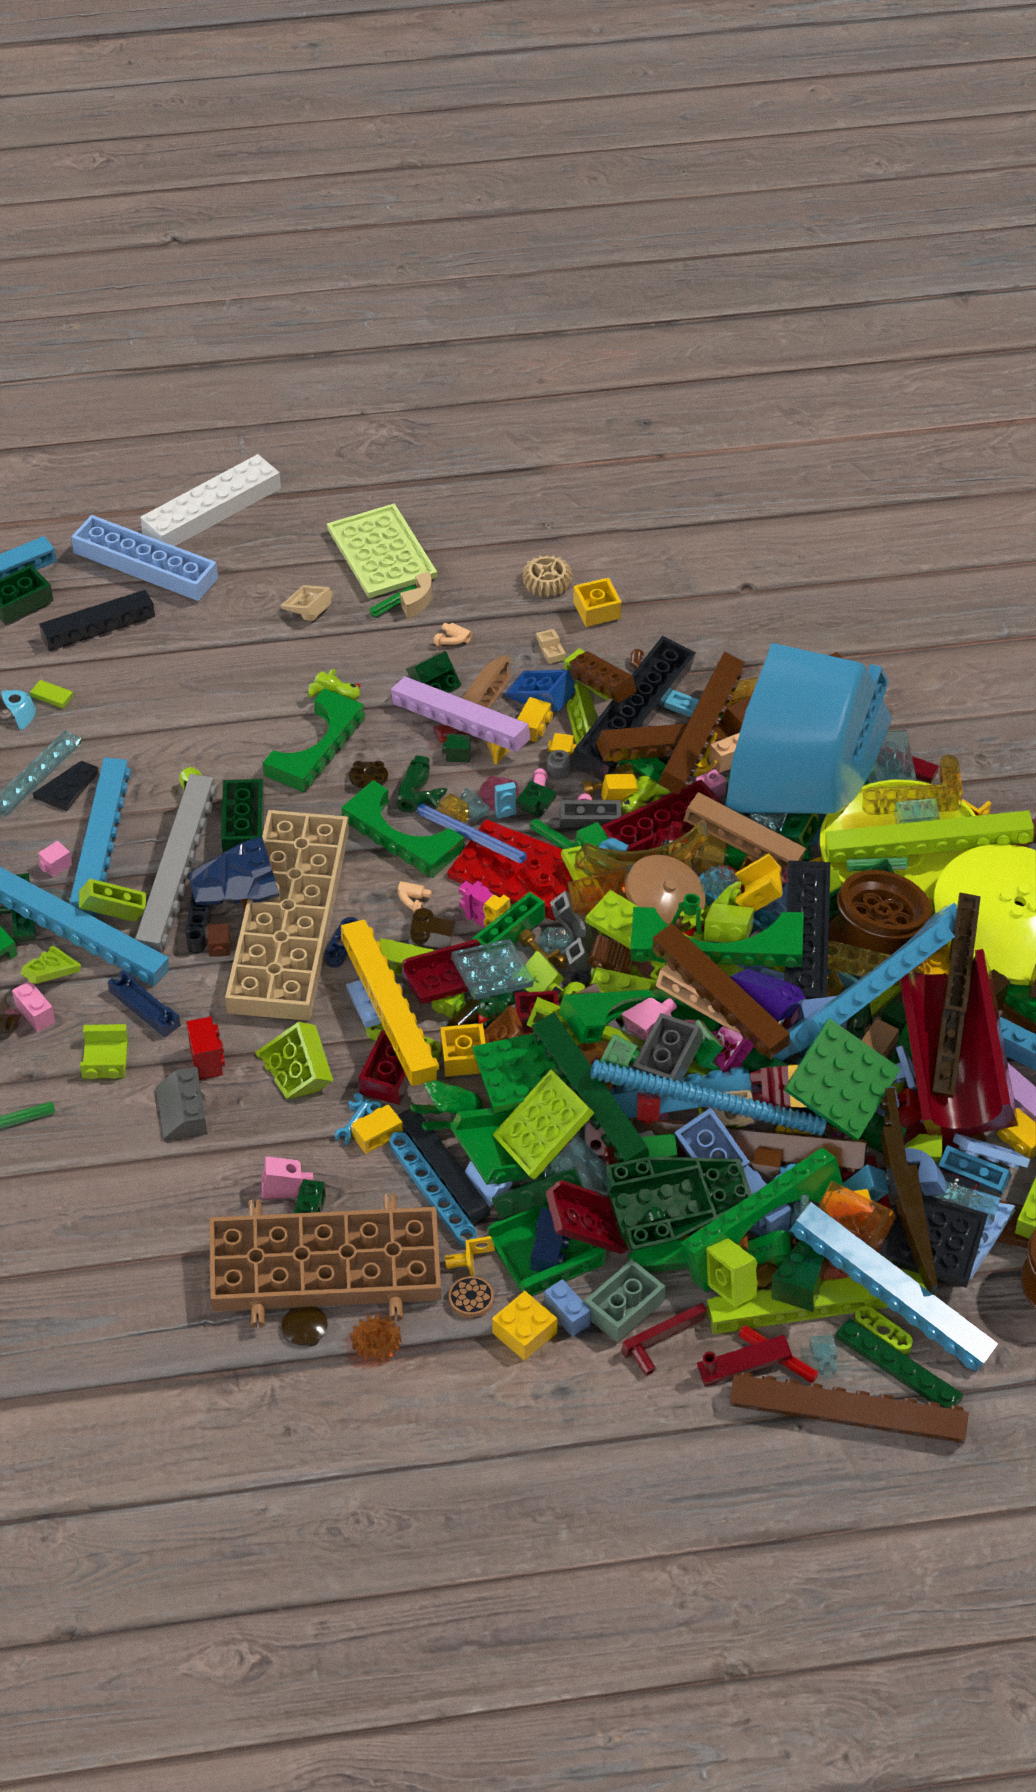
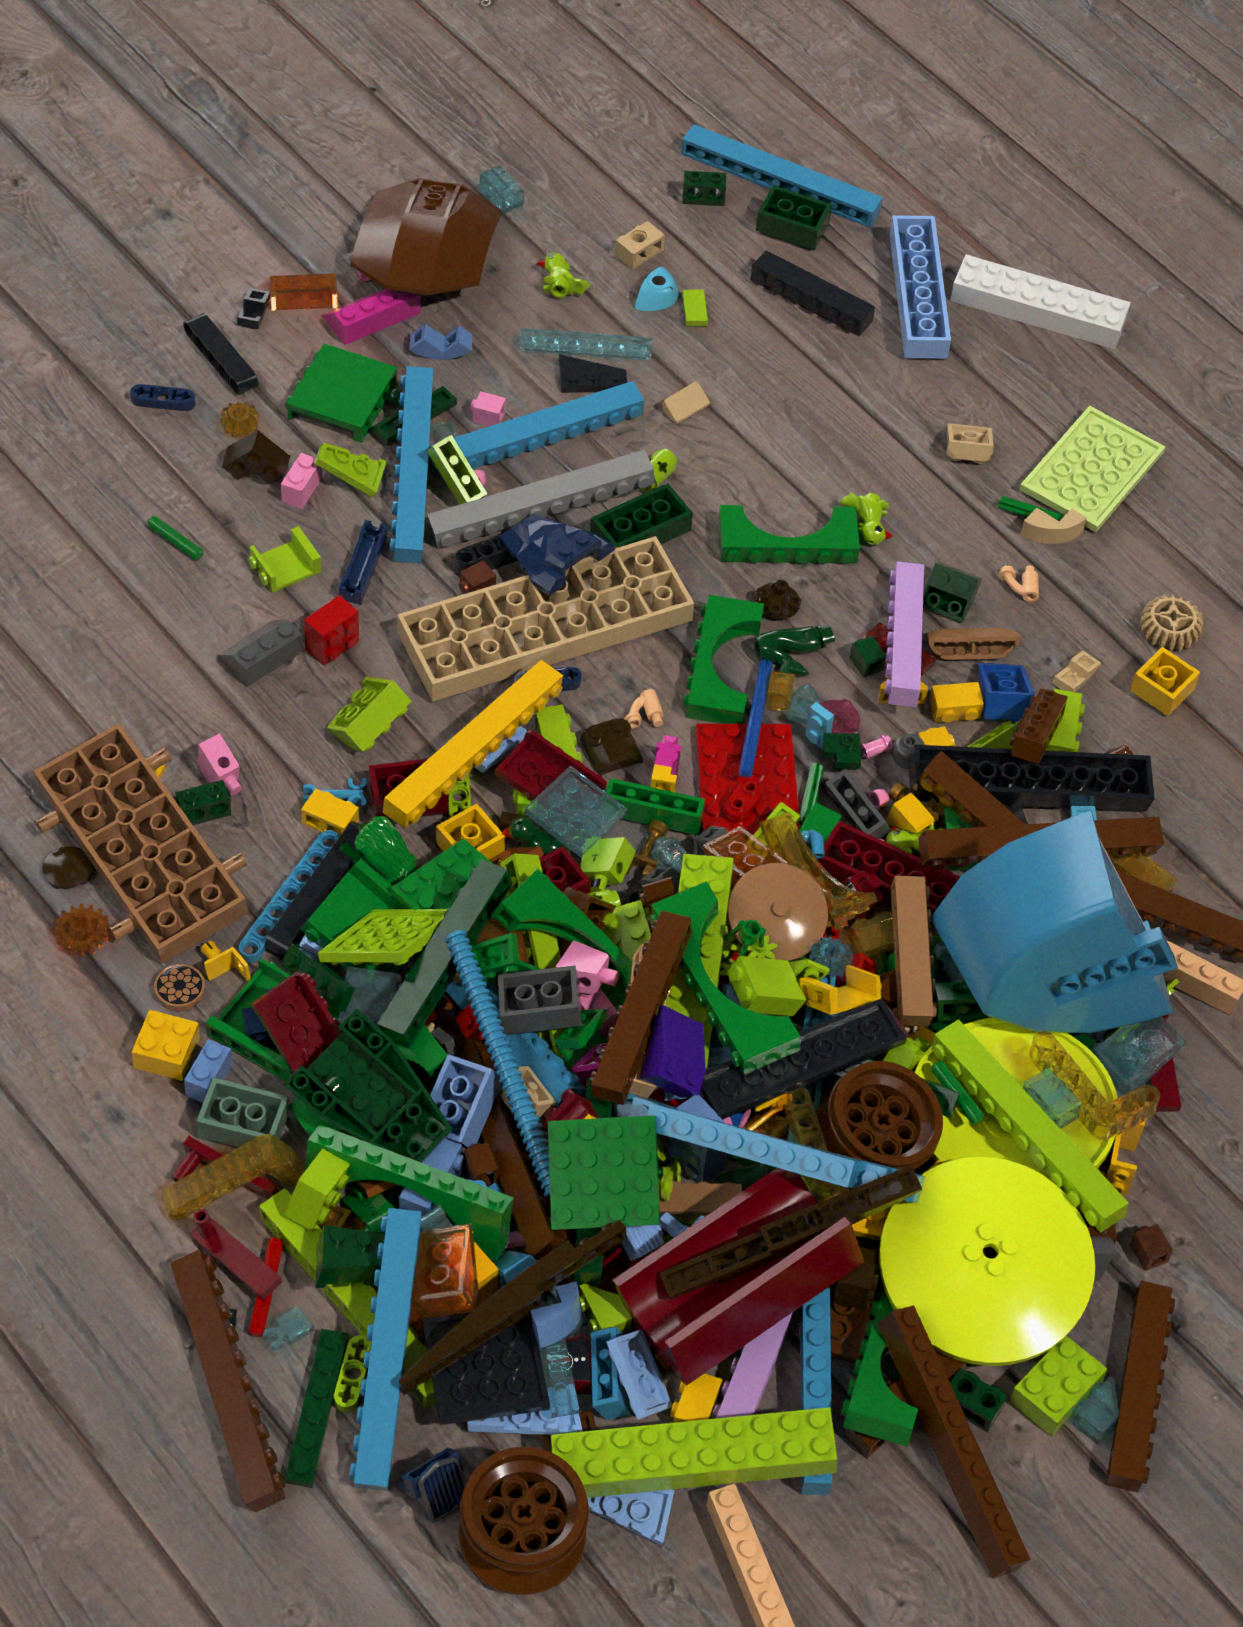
camera: 55 degrees right, 5 degrees up
none -> clear yellow beam [161,1134,305,1220]
none -> dark blue piece [396,1448,466,1522]
none -> tan slope [662,381,710,424]

